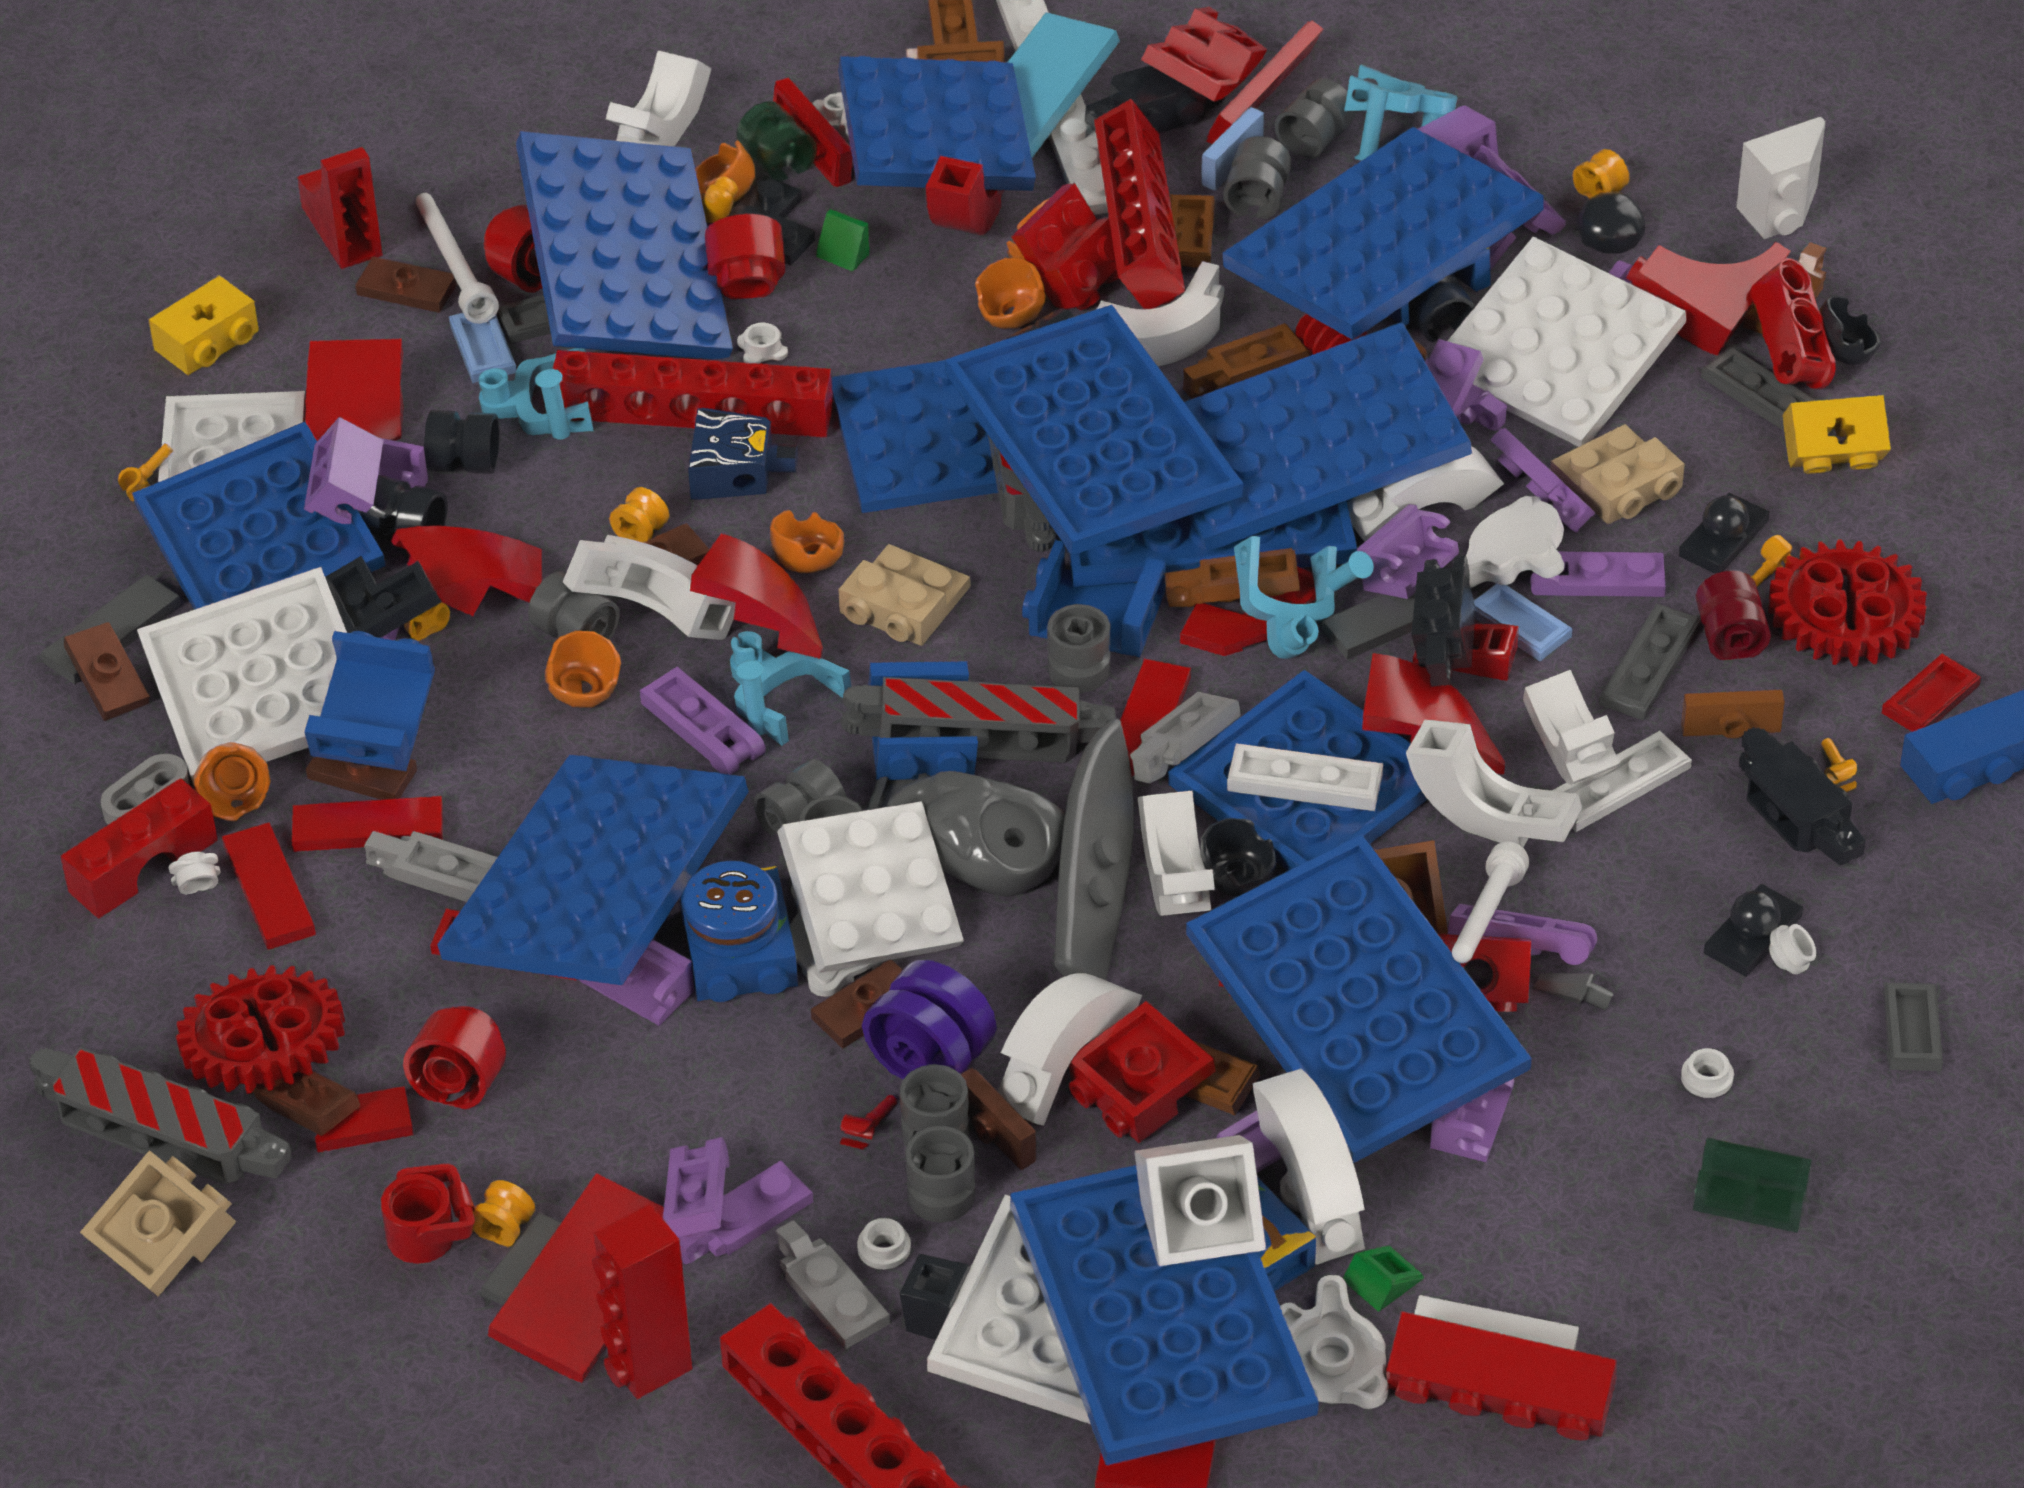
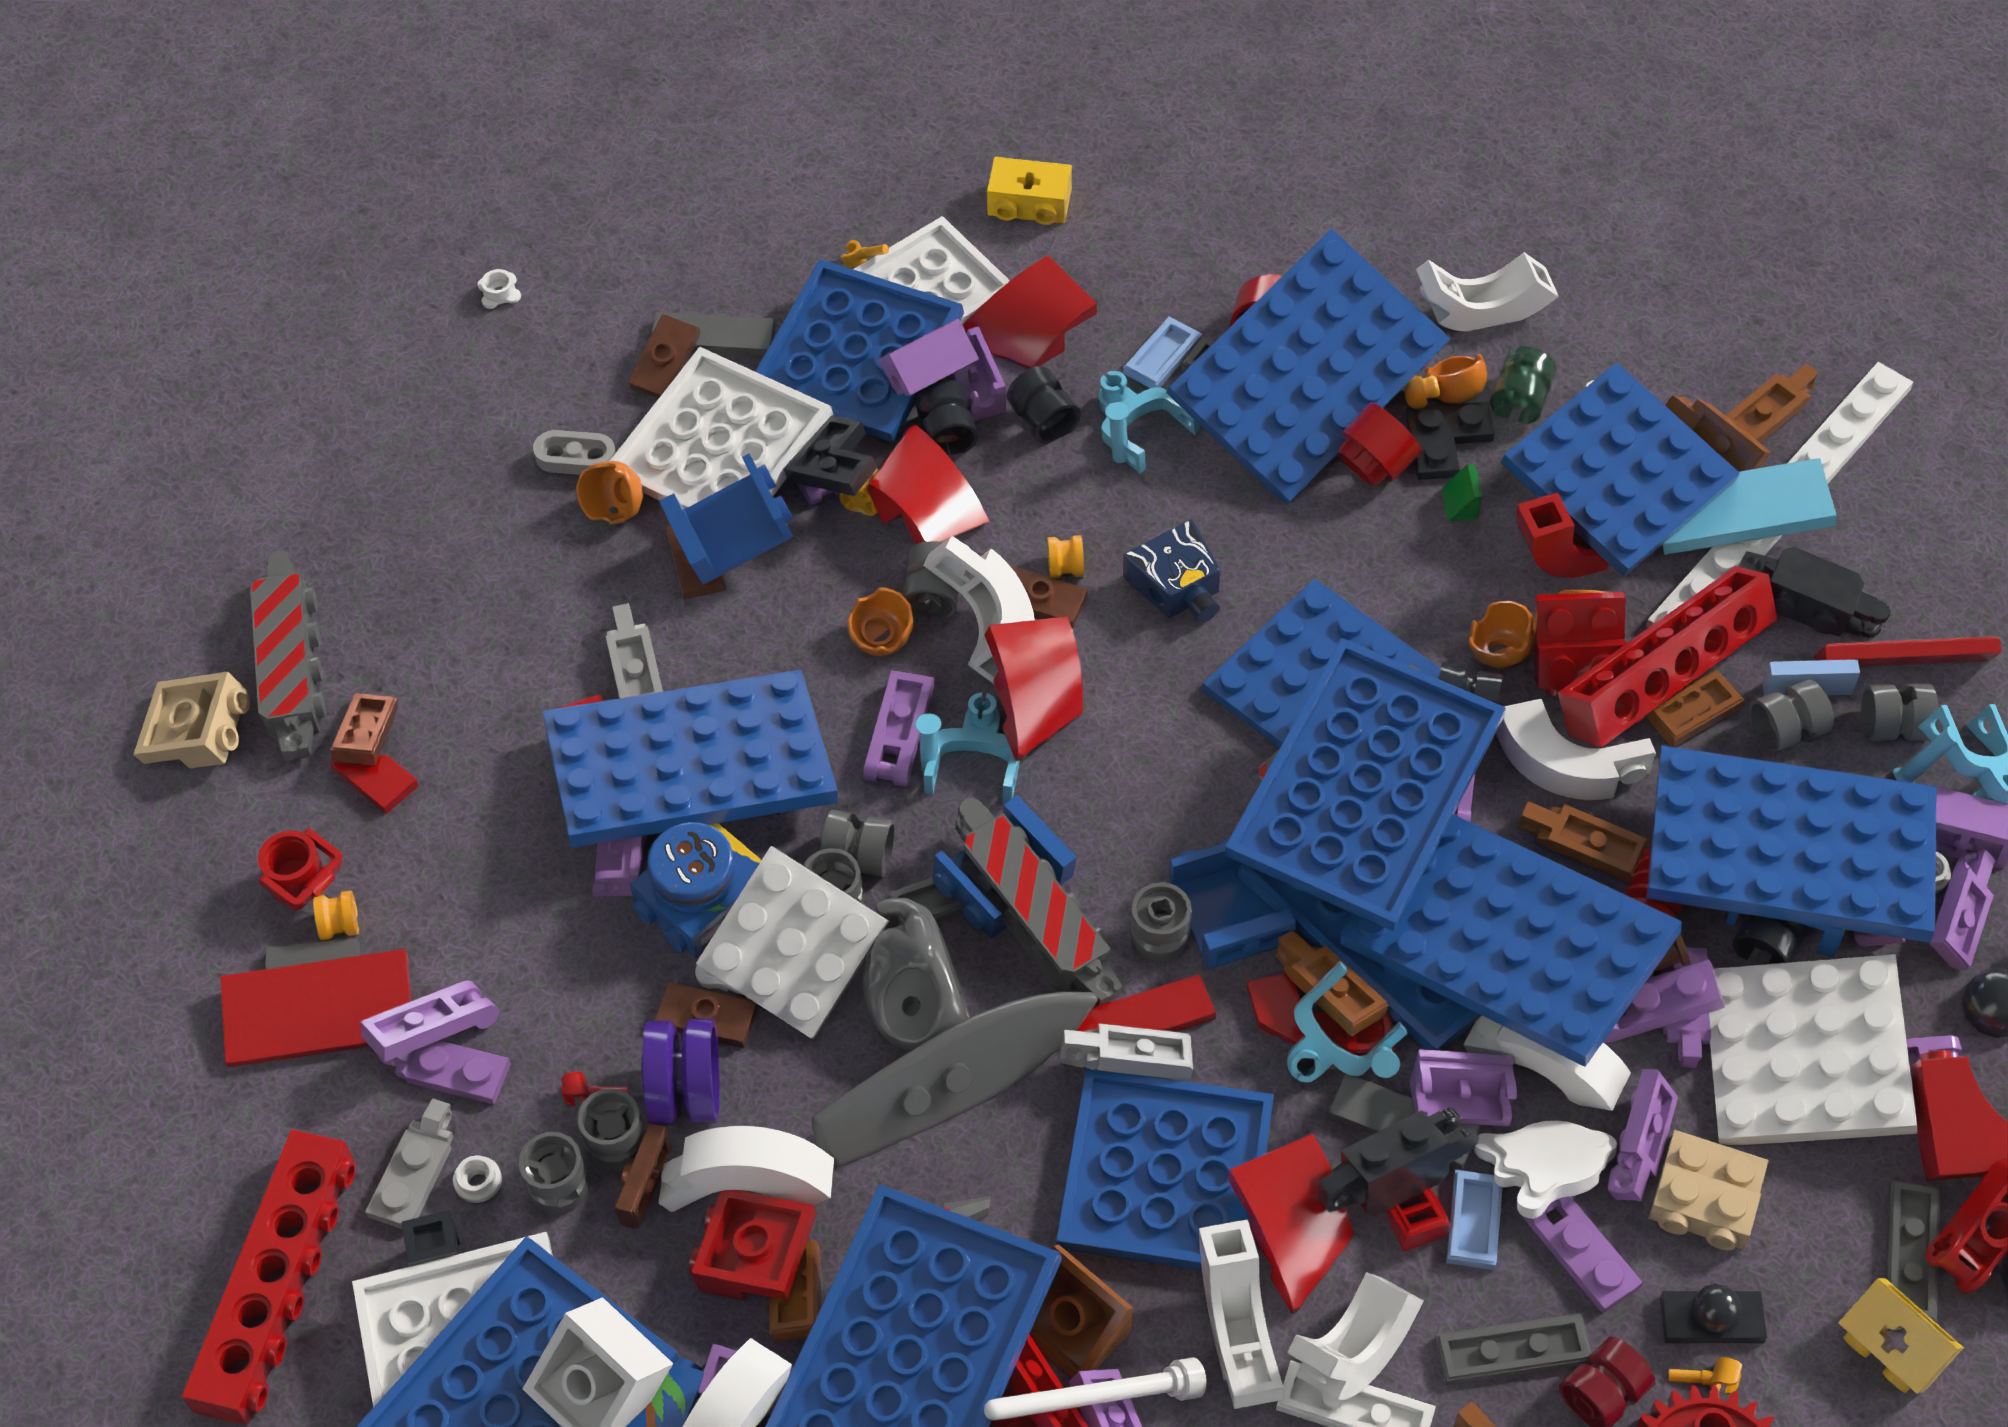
camera: 55 degrees right, 10 degrees up
red arch [60,778,218,919] -> none
white plate [168,852,221,895] -> none
red gear [176,965,345,1093] -> none
red tile [222,822,316,950] -> none
red tile [292,796,443,852] -> none
red arch [297,147,383,270] -> none
copper plate [355,257,457,313] -> none
red piece [403,1006,506,1110] -> none
white piece [416,193,499,324] -> none
red brick [552,350,833,438] -> none
red brick [592,1203,693,1399] -> none
white plate [737,323,788,364] -> none
orange hair [770,510,844,573] -> none
red tile [772,78,853,187] -> none
tan plate [839,544,971,646] -> none
white arch [1138,791,1215,916] -> none
red slope [1141,7,1267,101] -> none
black hair [1200,818,1276,897] -> none
white tile [1227,743,1383,811] -> none

